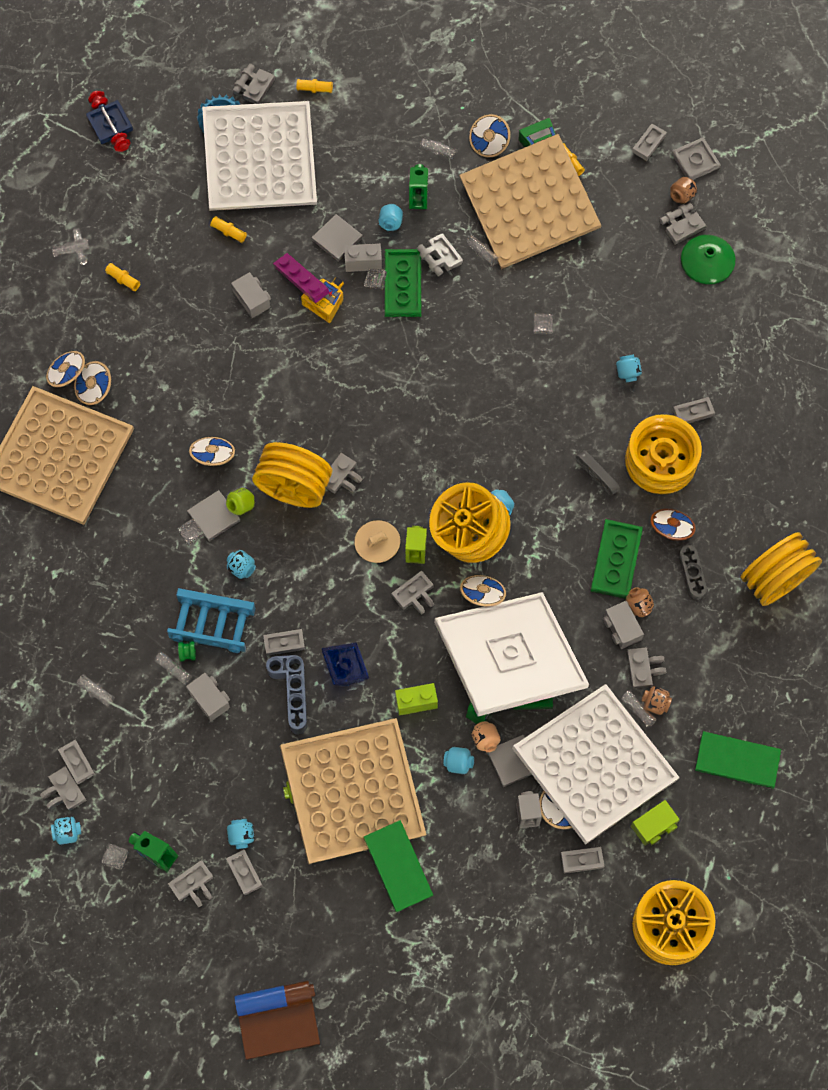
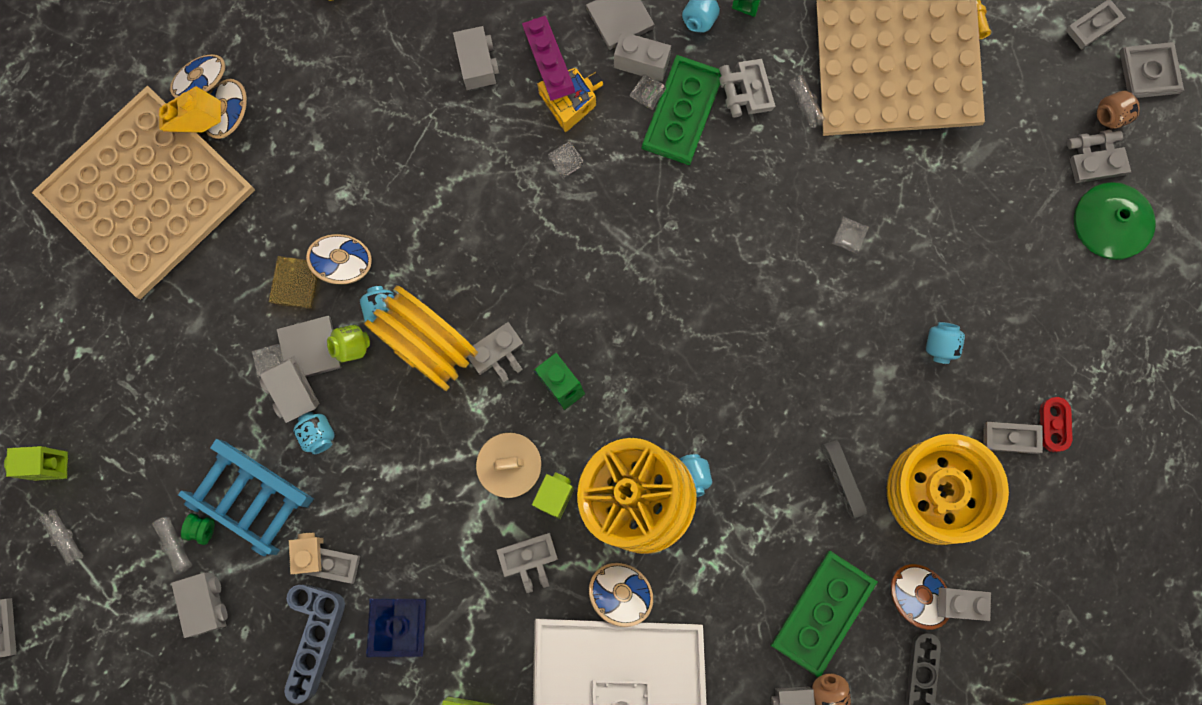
camera: 25 degrees right, 10 degrees up
none -> lime brick [4,446,68,481]
none -> yellow slope [159,86,221,132]
none -> light grey brick [260,356,320,423]
none -> clear yellow piece [269,256,318,309]
none -> tan bracket [289,533,324,574]
none -> medium azure head [360,286,395,322]
none -> green torso [533,353,585,411]
none -> clear plate [548,141,584,178]
none -> light grey plate [938,588,991,621]
none -> red plate [1040,397,1072,452]

